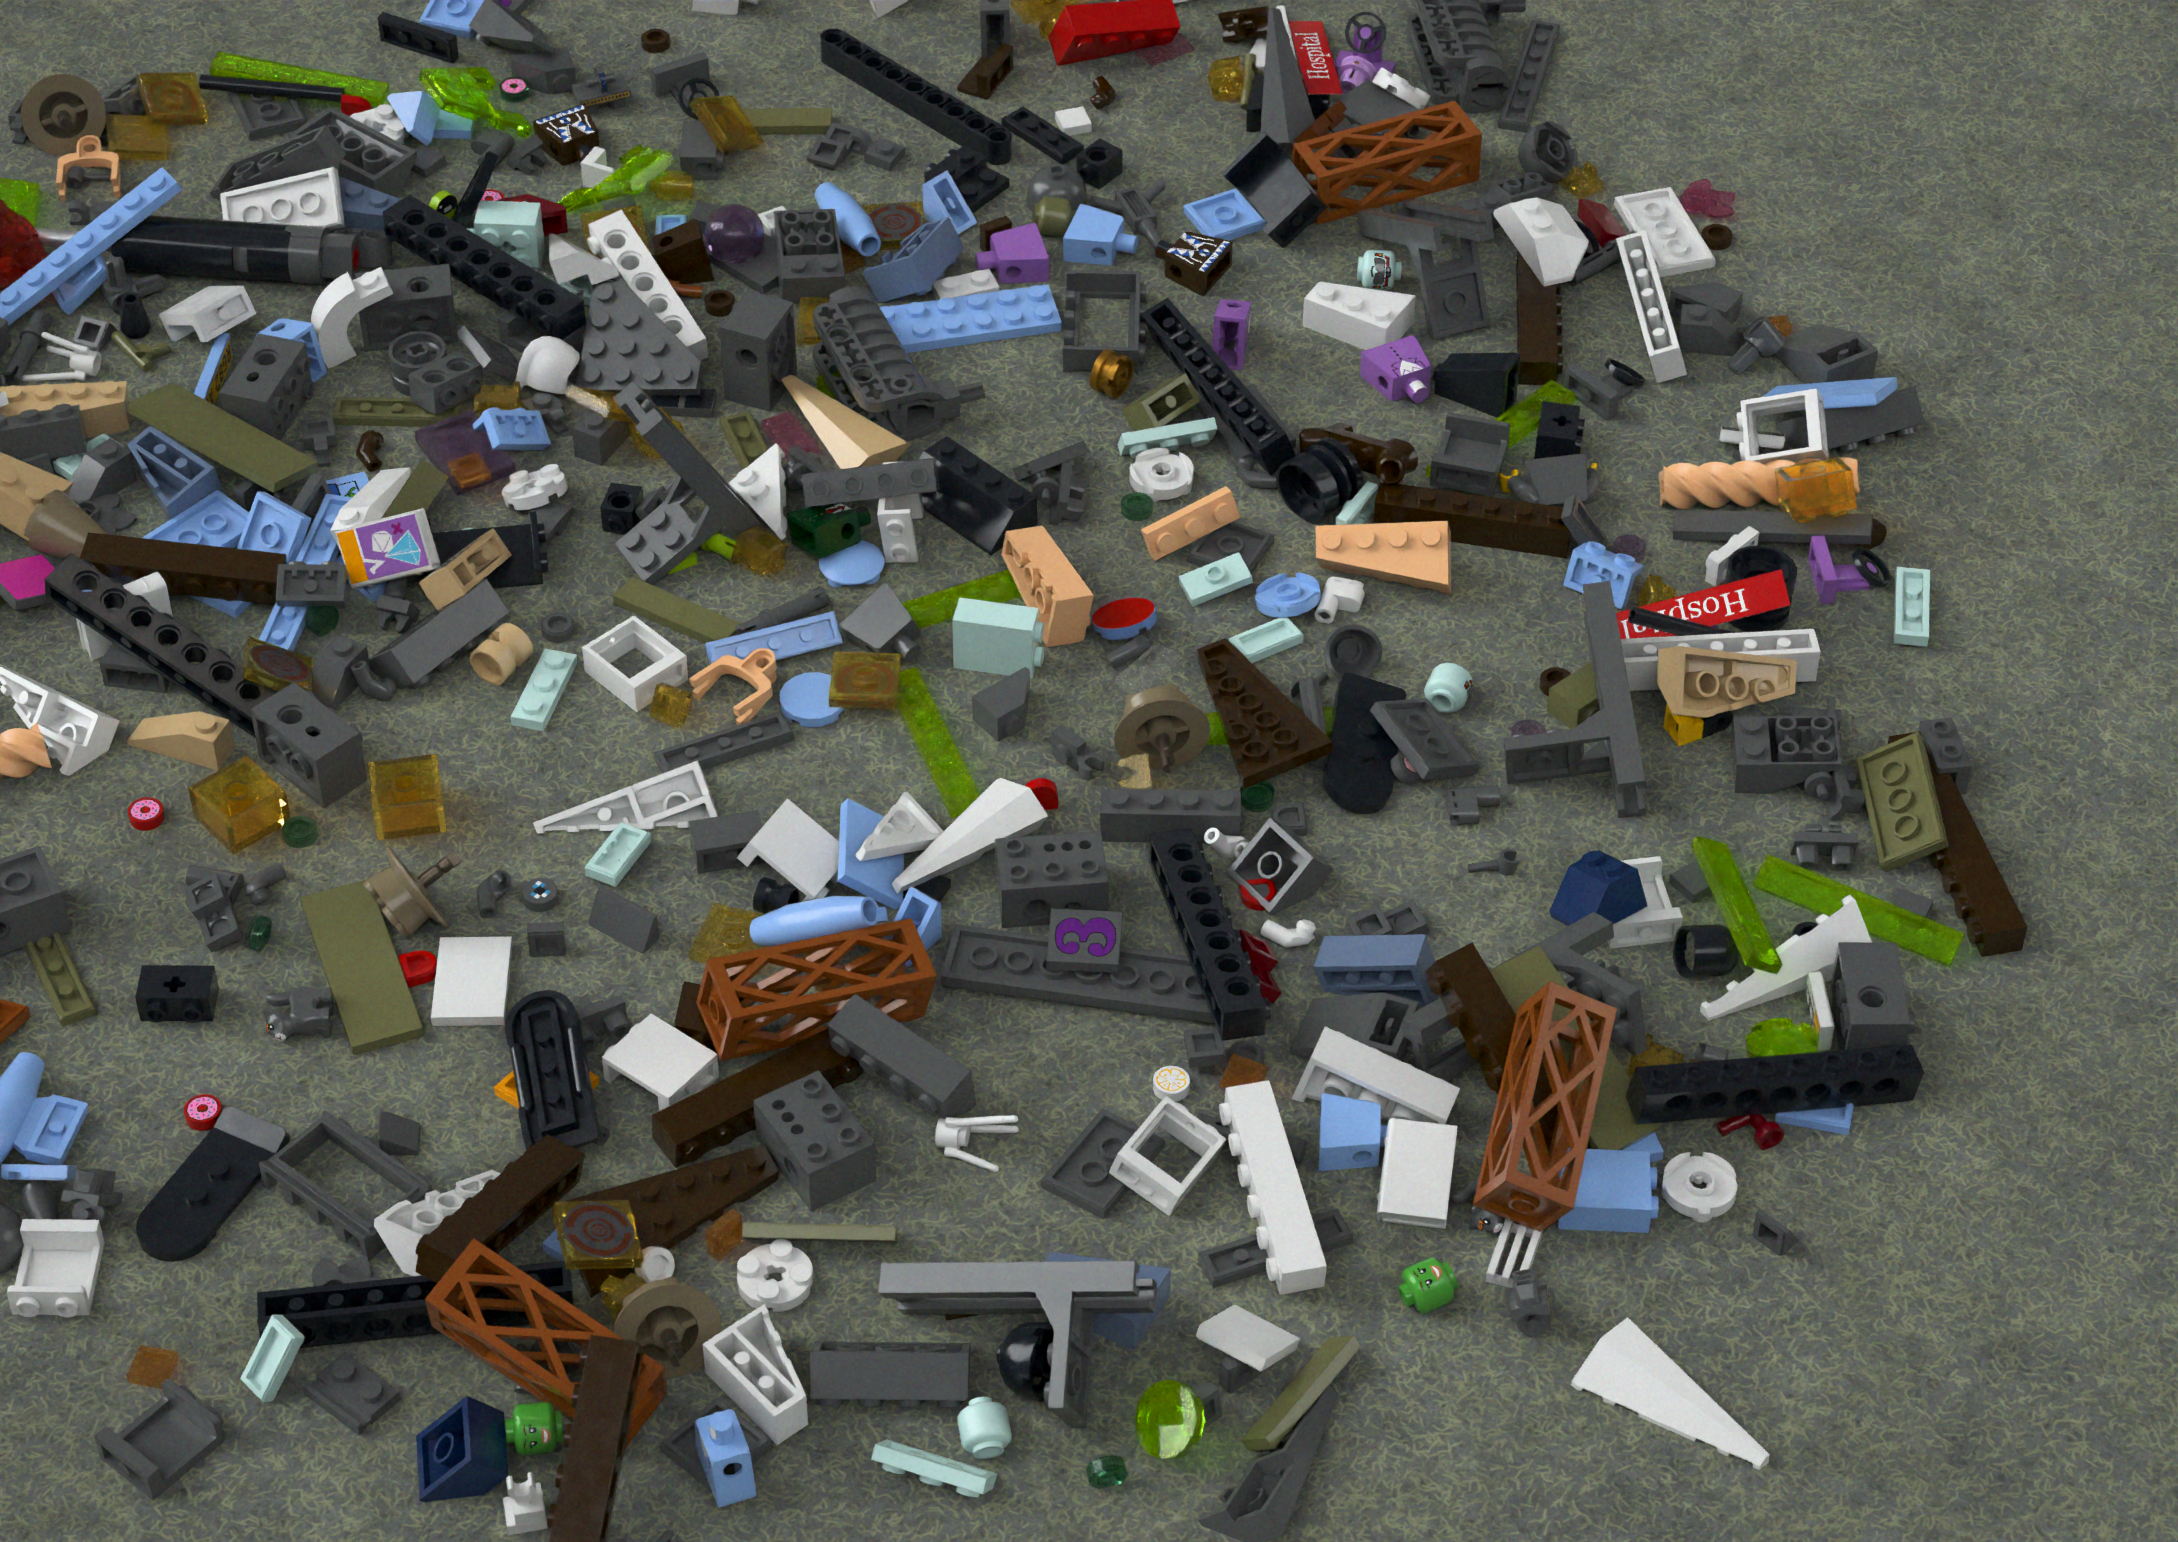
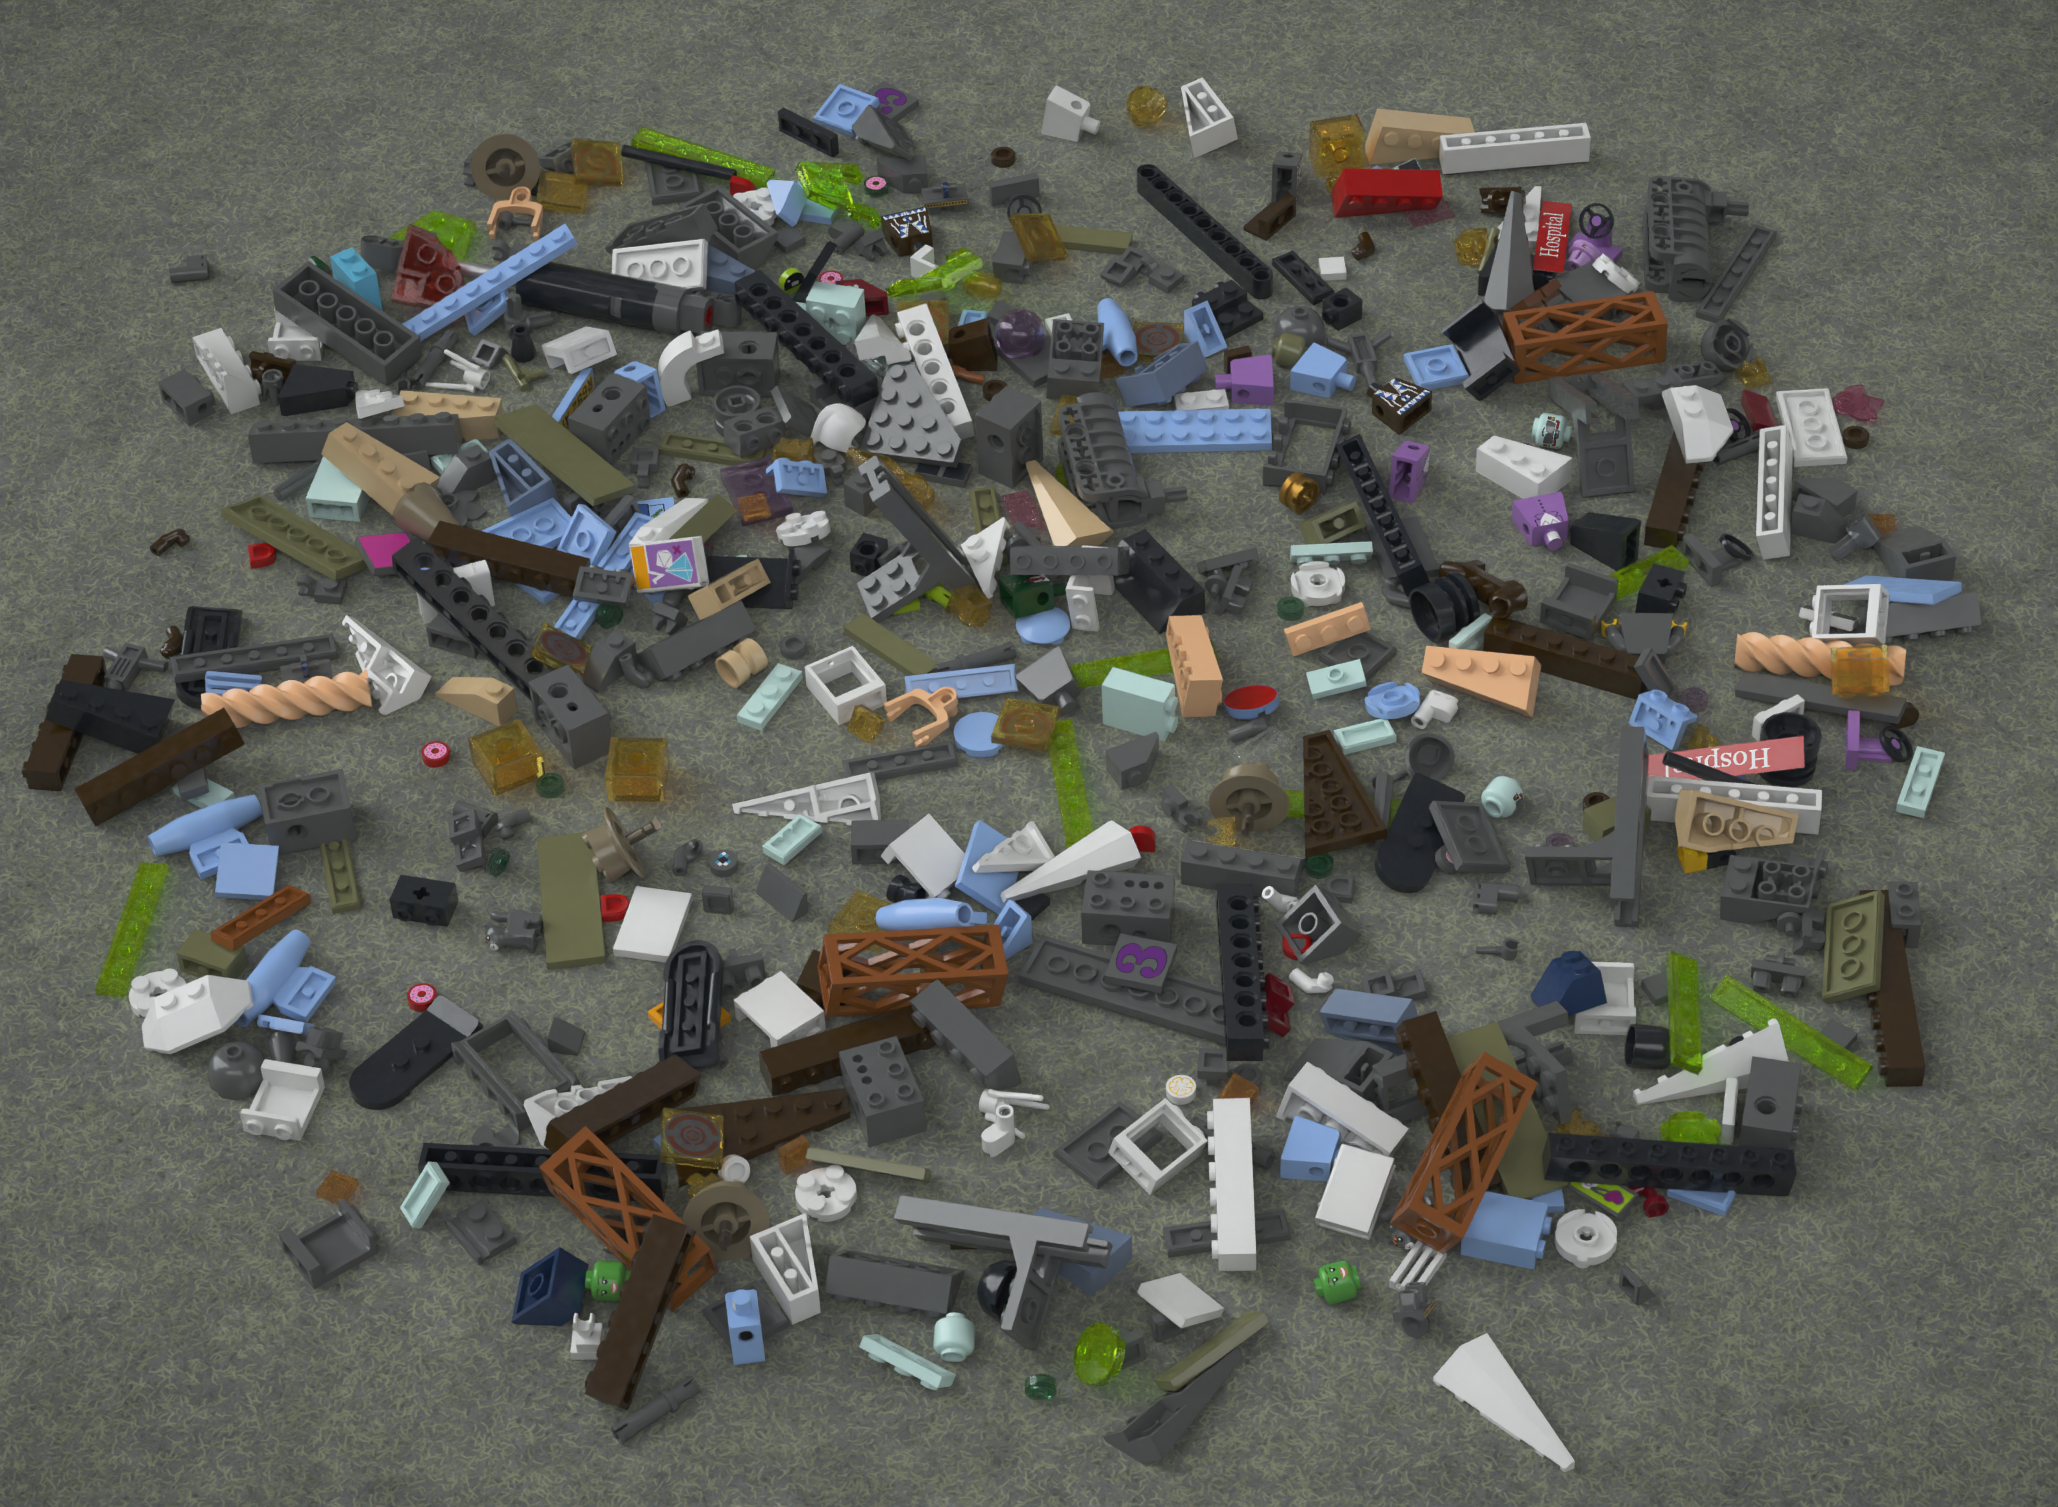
camera: 15 degrees right, 0 degrees up
none -> white piece [981,1104,1015,1157]
none -> slope [1567,1182,1639,1221]

